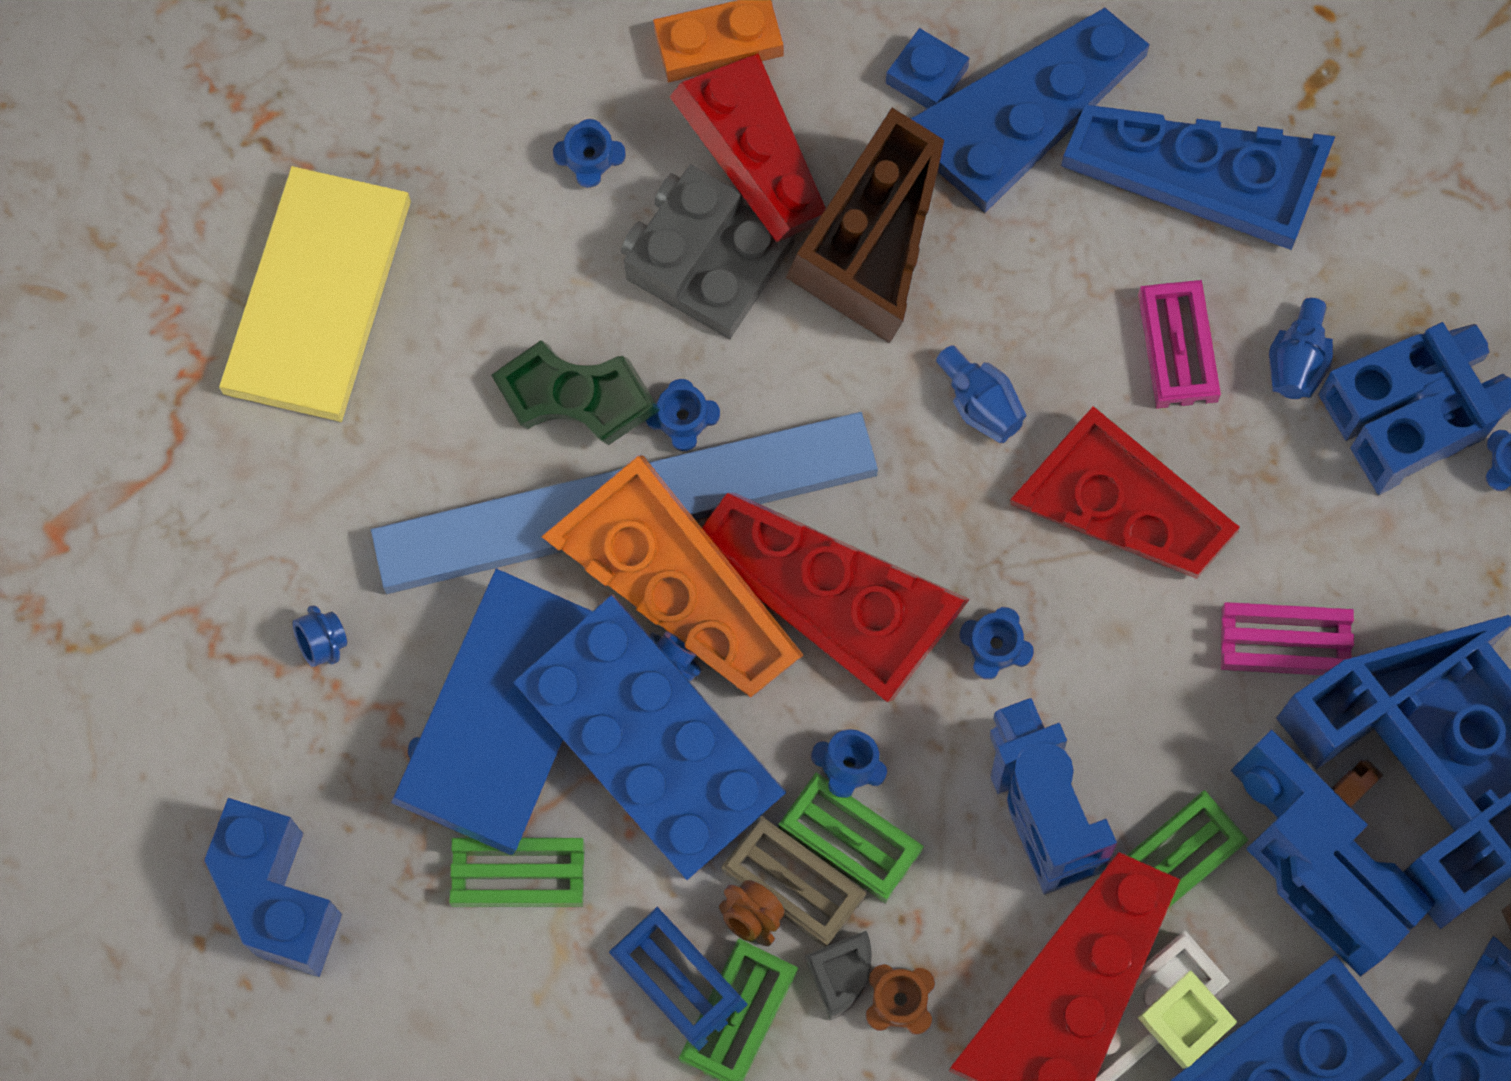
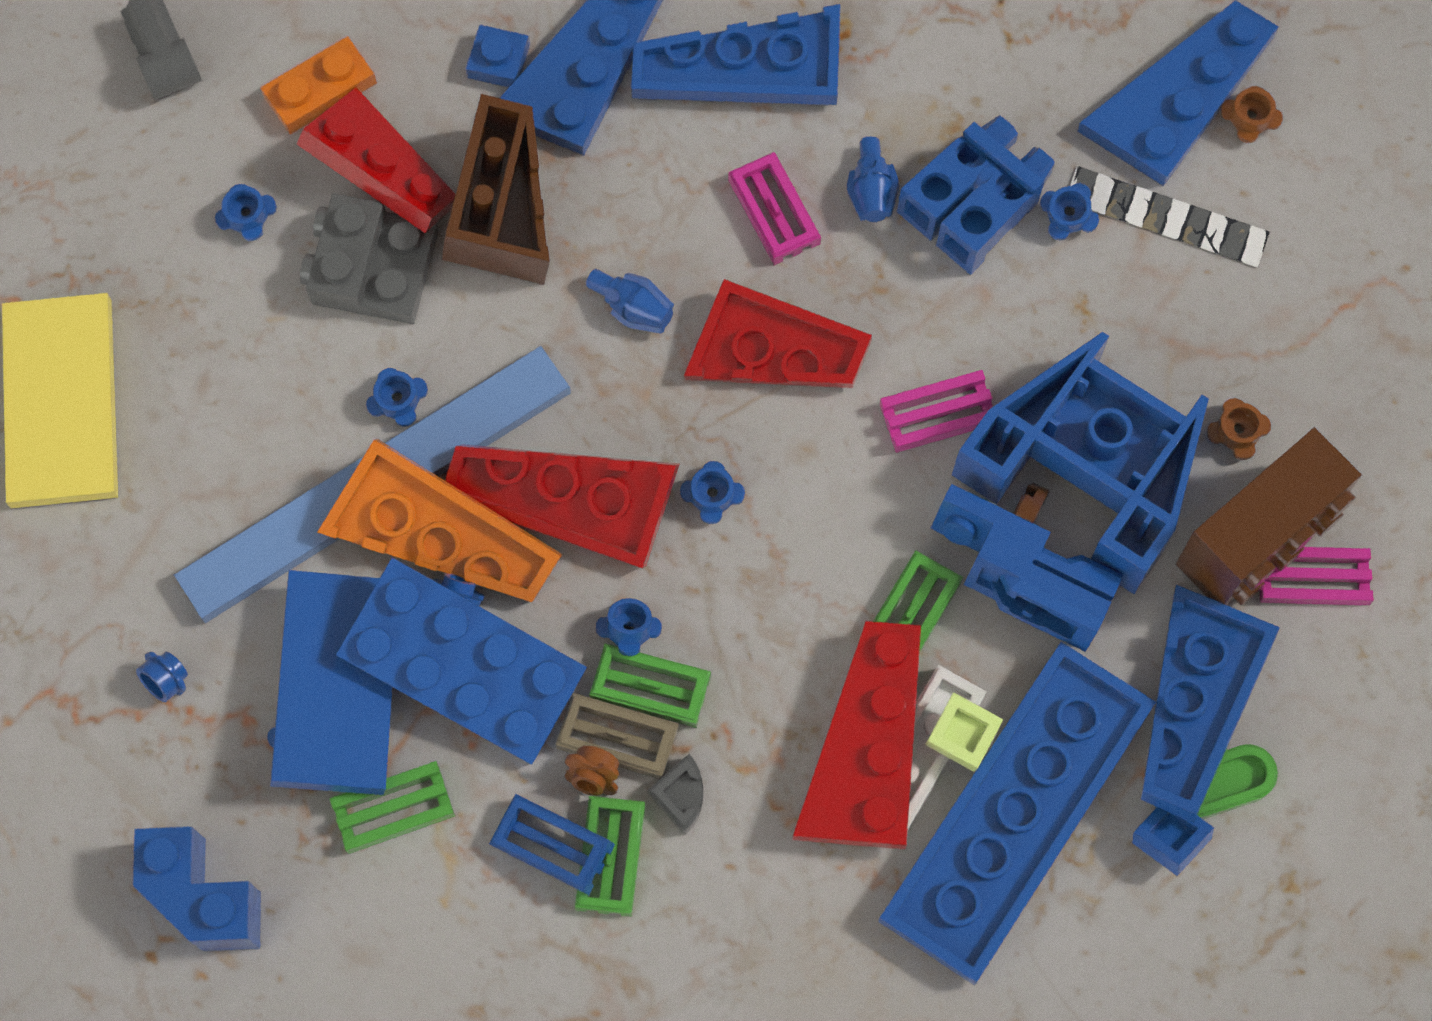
camera: 20 degrees left, 0 degrees up
dark green tile [491,340,660,445] -> none
dark orange plate [866,964,935,1035] -> none
blue hips [990,698,1117,895] -> none

